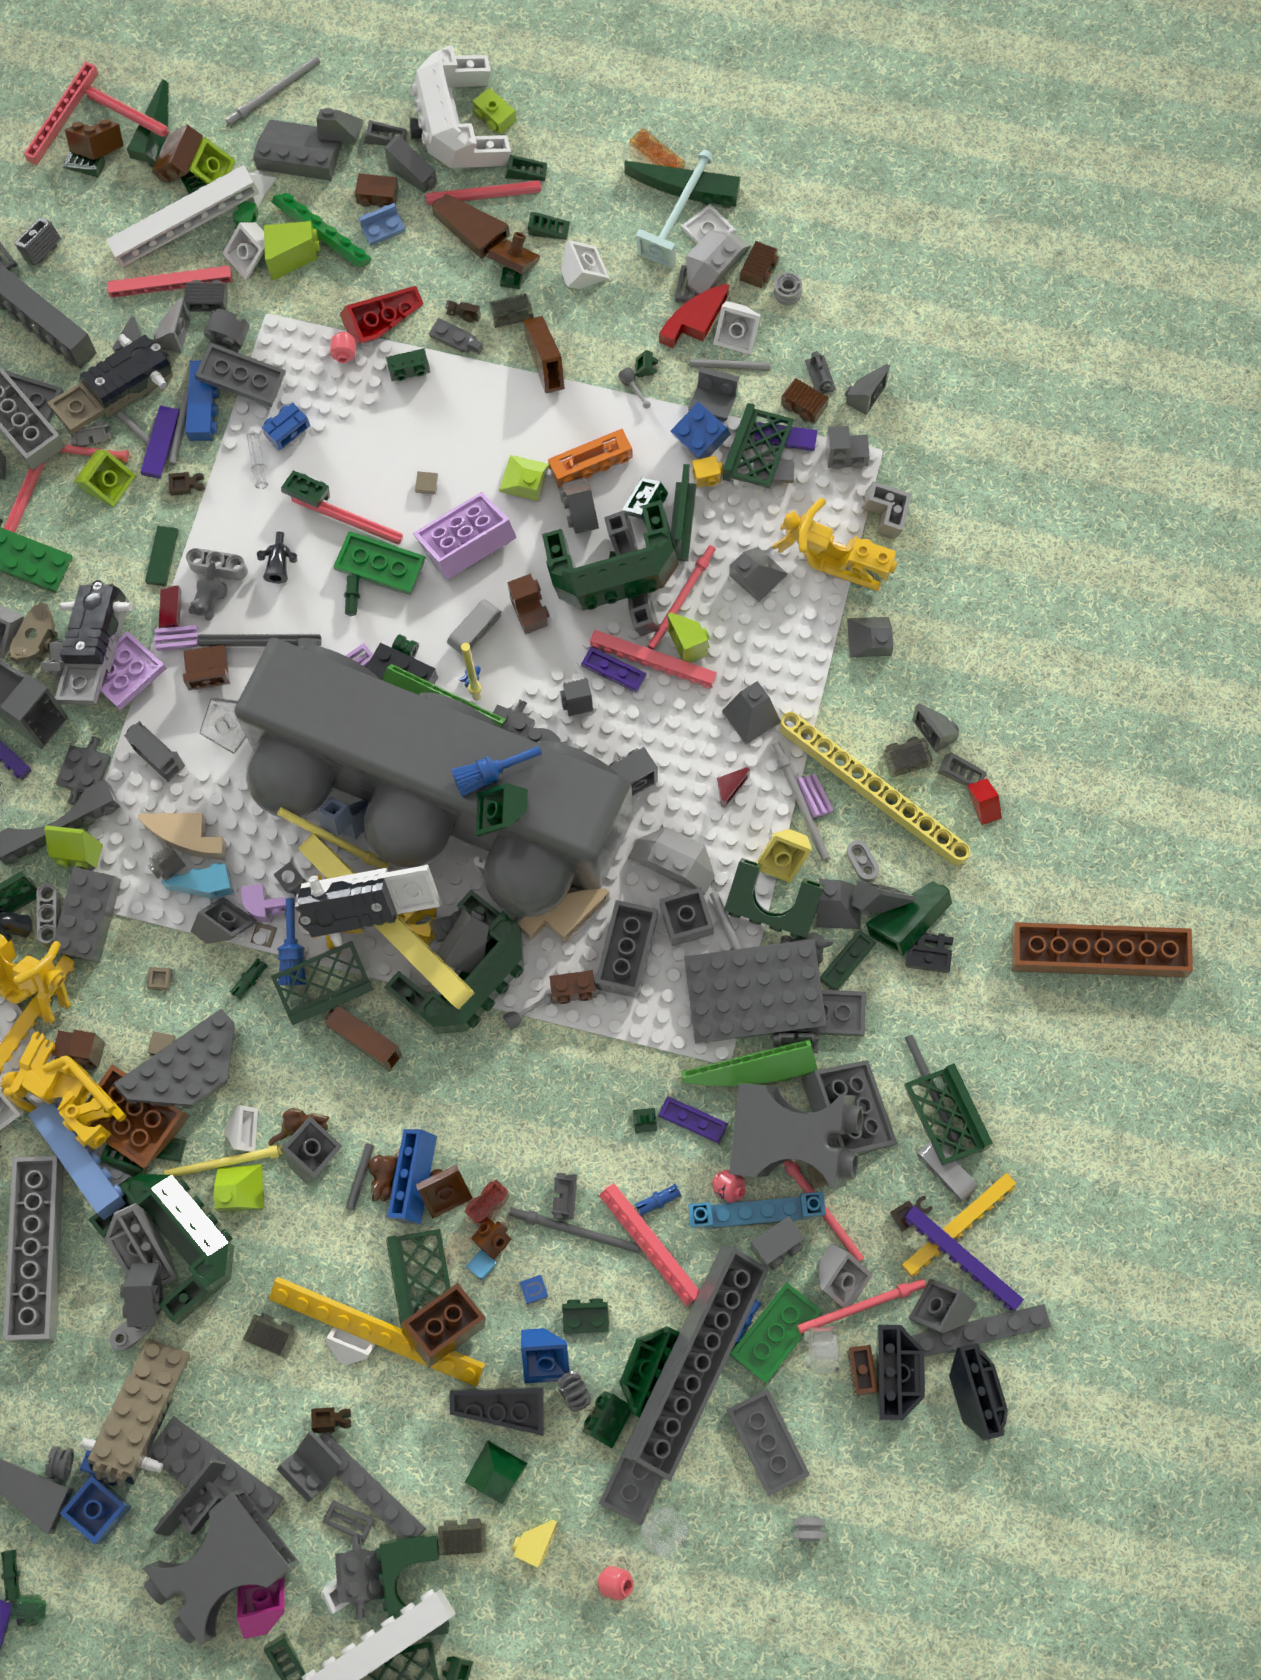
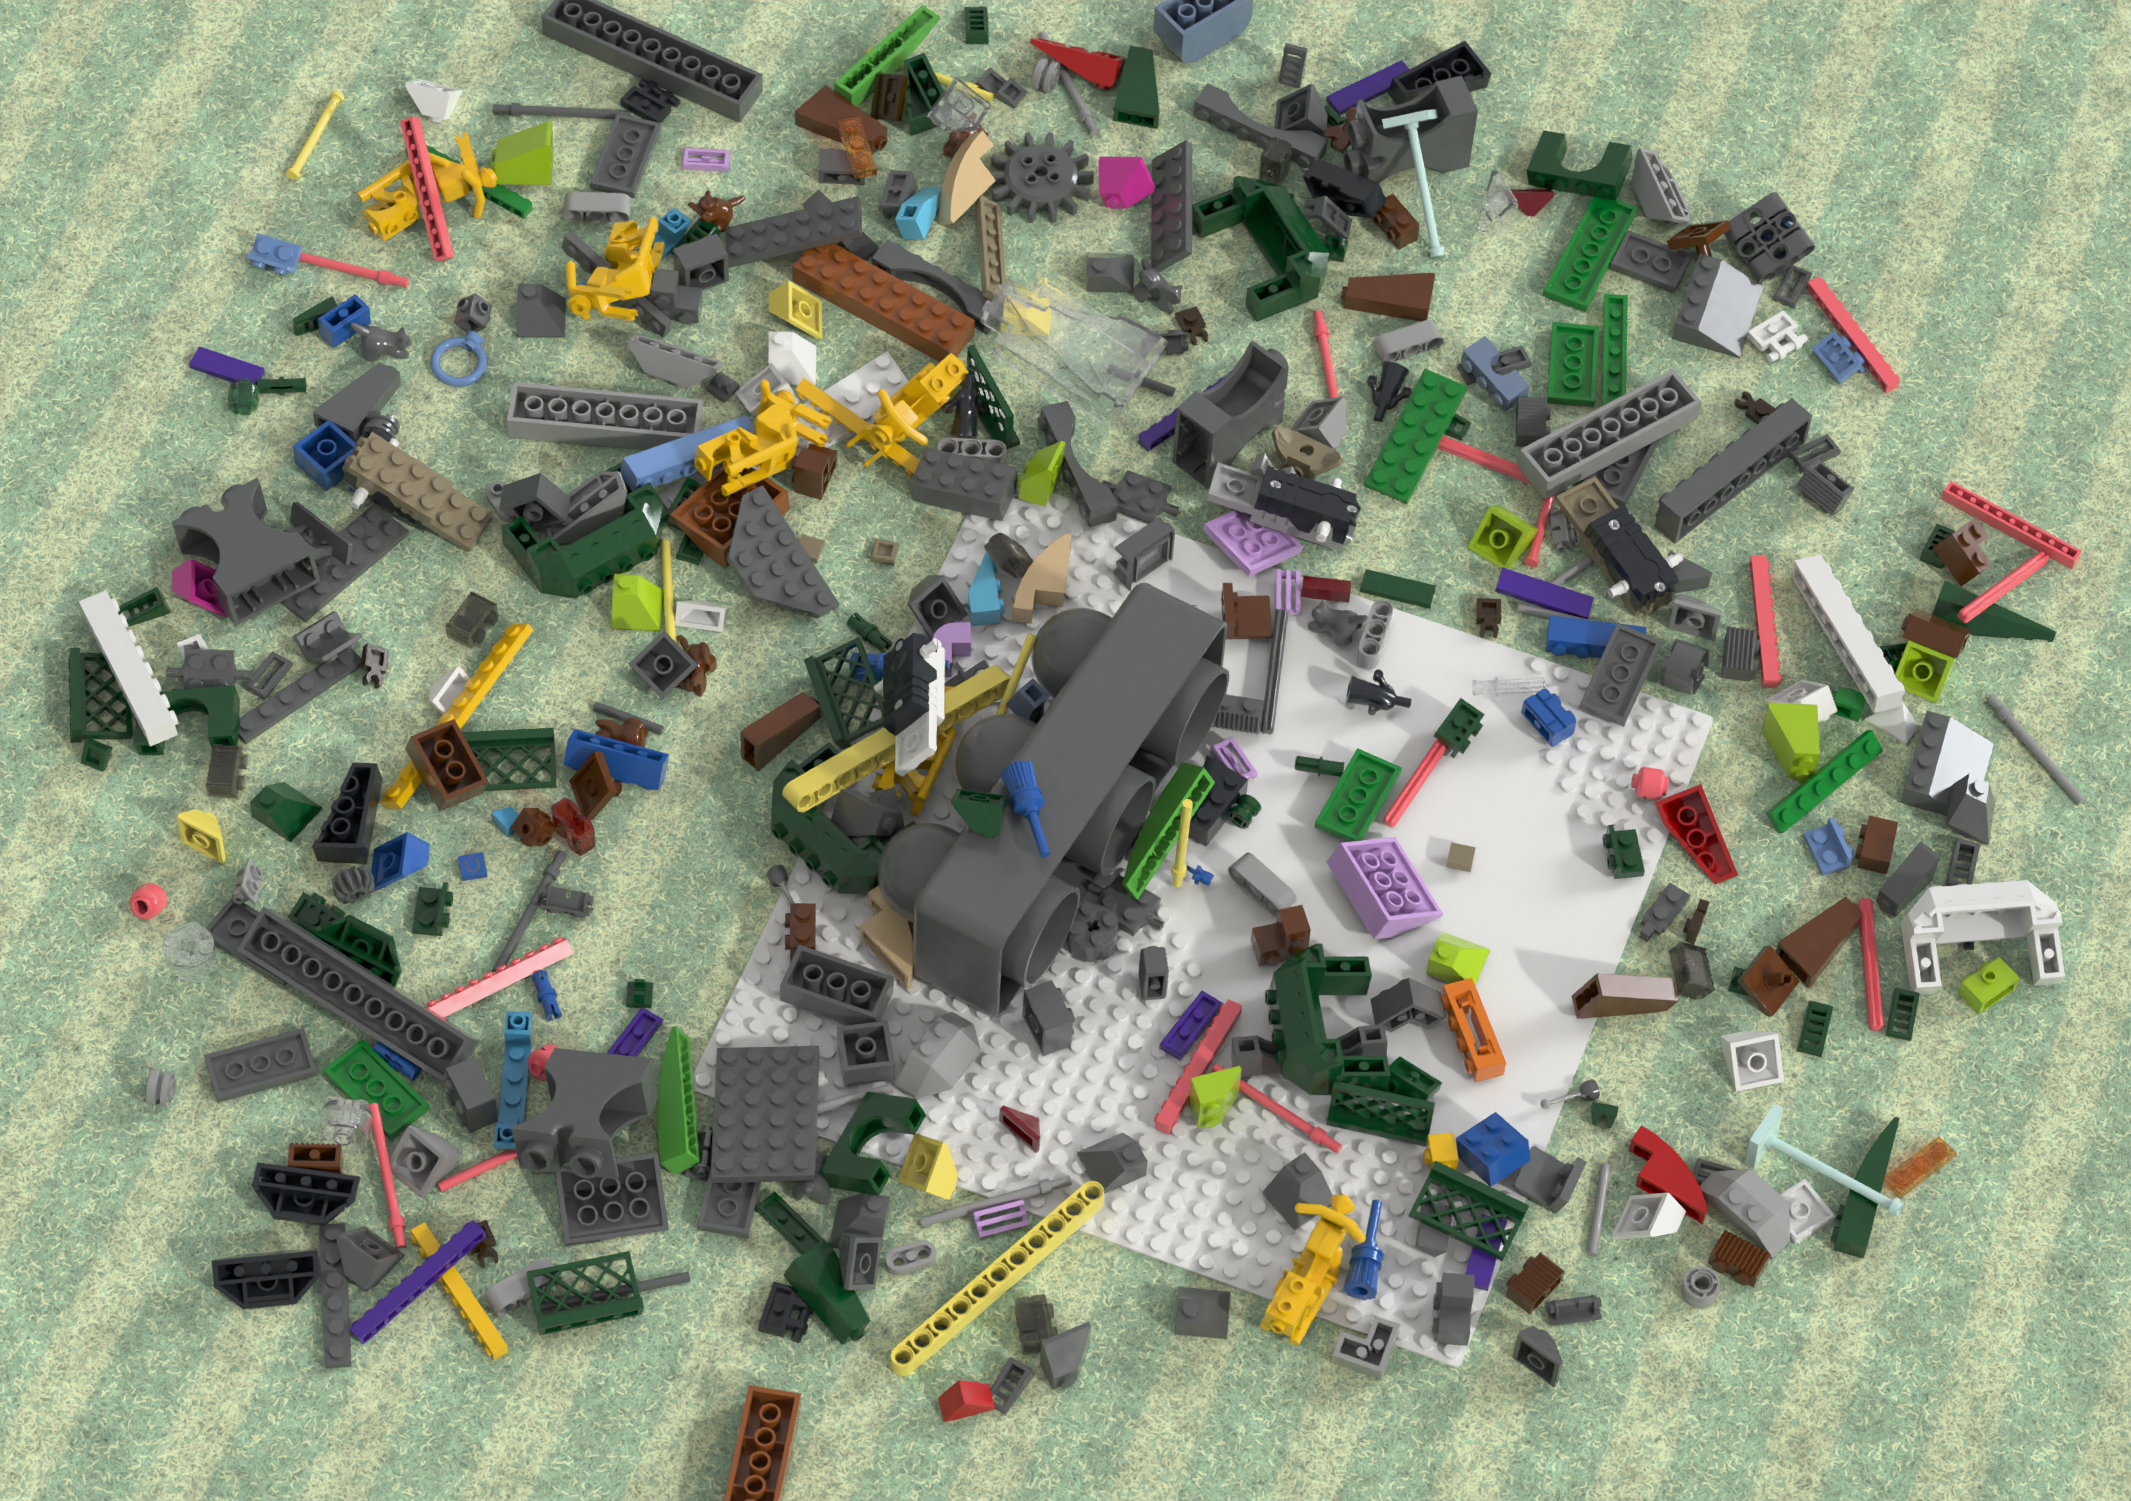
camera: 90 degrees right, 15 degrees down
none -> light grey hinge [232,858,263,905]
none -> blue piece [1343,1200,1384,1301]

